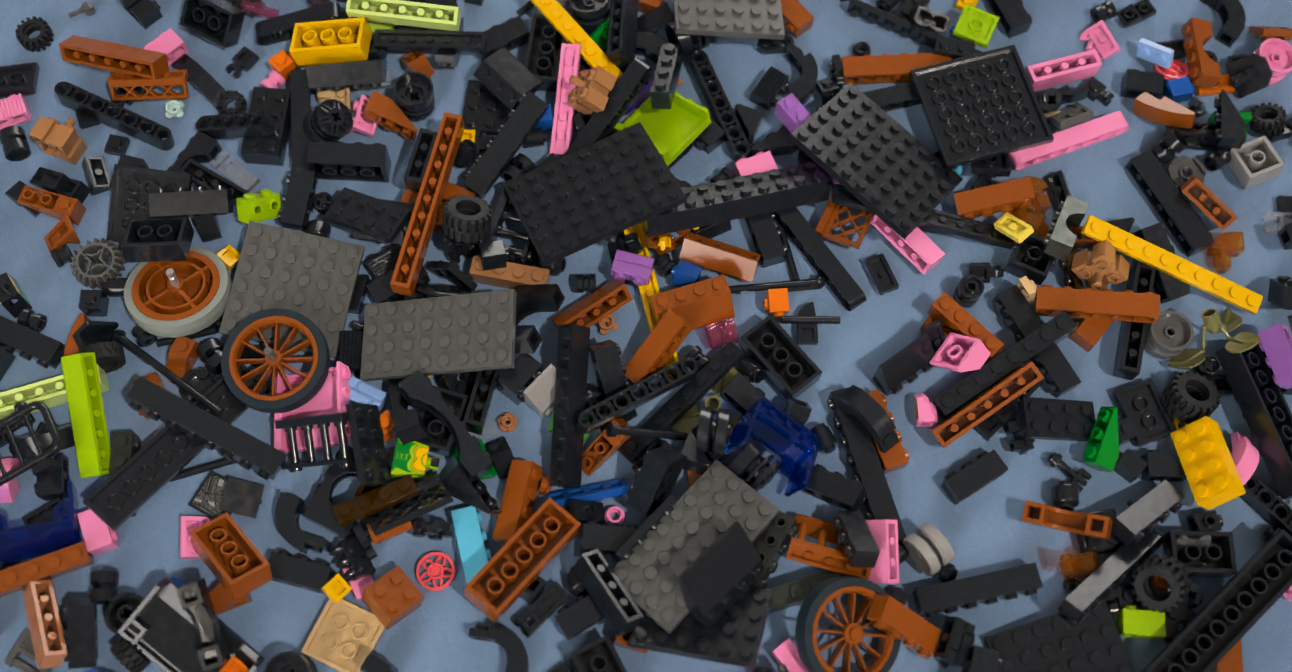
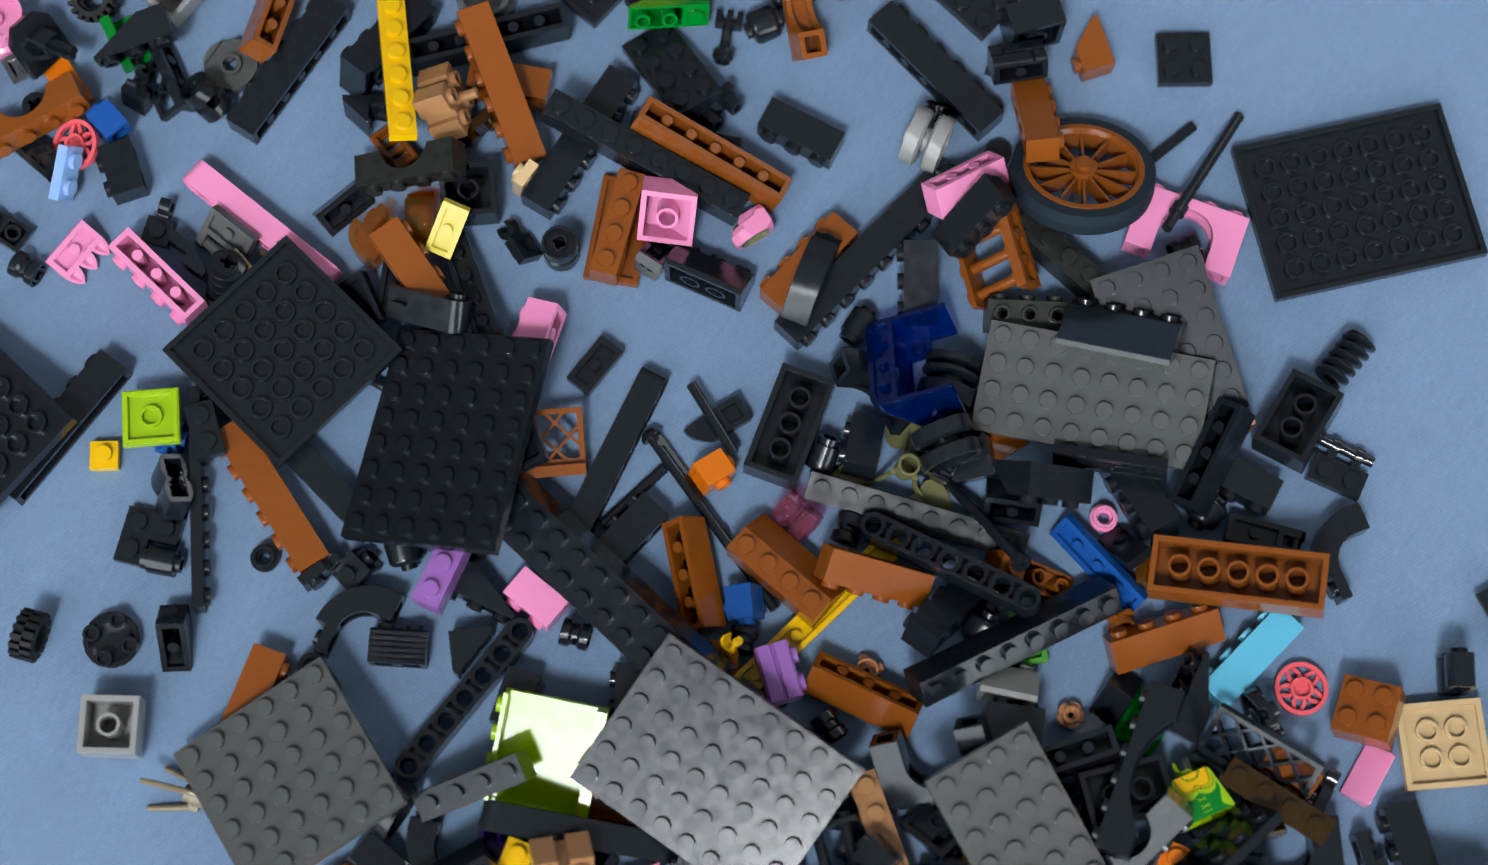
camera: 120 degrees left, 5 degrees up
yellow plate [321,573,352,604] -> none
black plate [329,535,376,581] -> none
dark orange slope [1133,92,1195,129] -> none
black wheel [1203,147,1231,172] -> none
none -> black door [386,284,472,334]

